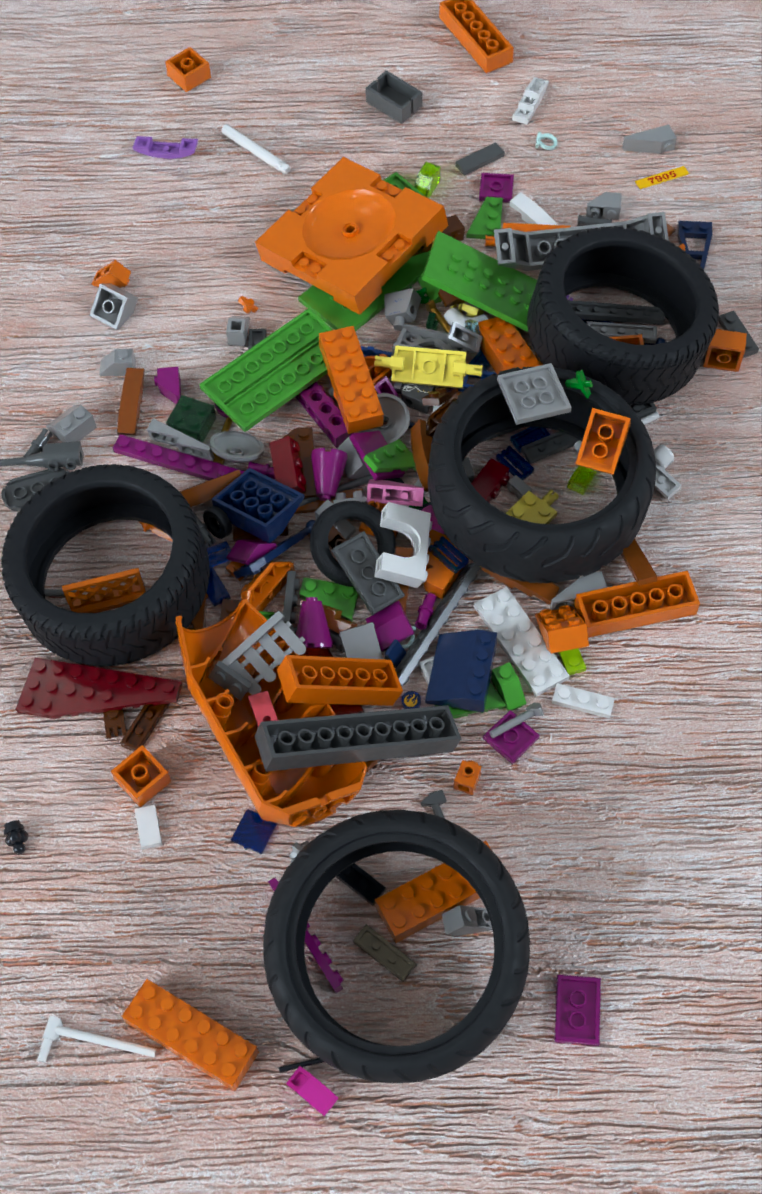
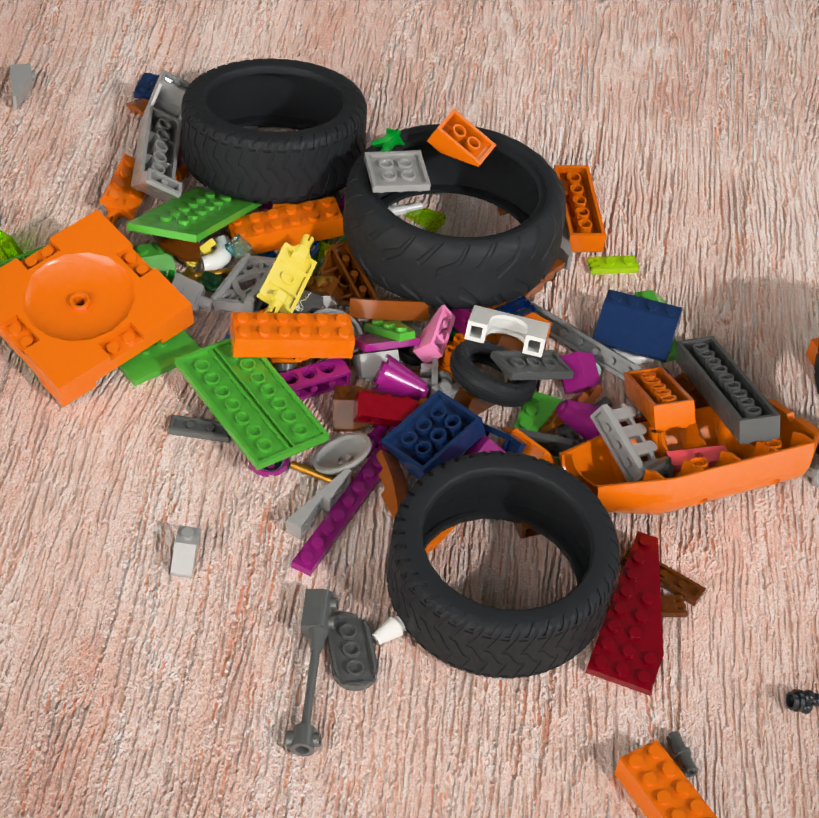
camera: 90 degrees left, 15 degrees down
dark grey pin [23,428,53,457] -> none
light grey slope [46,405,97,443] -> none
orange fence [62,567,146,613] -> none
light grey slope [90,283,138,330] -> none
orange slope [92,260,131,288] -> none
orange brick [111,745,172,808] -> none
dark orange slope [117,368,145,435] -> none
white tile [135,804,162,849] -> none
magenta slope [154,367,182,406] -> none
clear green brick [166,395,216,443] -> none
light grey slope [226,316,250,346] -> none
clear blue piece [231,809,277,854] -> none
orange piece [238,296,258,313] -> none
light grey piece [339,622,383,659] -> none
dark blue slope [385,639,406,668] -> none
magenta pin [414,593,437,630] -> none
dark grey piece [421,790,447,819] -> none
light grey slope [447,322,483,354] -> none
orange brick [454,760,482,795] -> none
bright green wing [466,197,503,239] -> none
white plate [474,587,570,697] -> none
magenta tile [479,173,514,203] -> none
magenta tile [483,710,540,764] -> none
light grey piece [489,702,544,739] -> none
white slope [509,192,558,225] -> none
orange slope [535,605,589,654] -> none
white plate [552,683,615,719] -> none
dark grey pin [577,215,612,226] -> none
light grey slope [586,192,622,220] -> none
yellow sticker [635,166,689,189] -> none

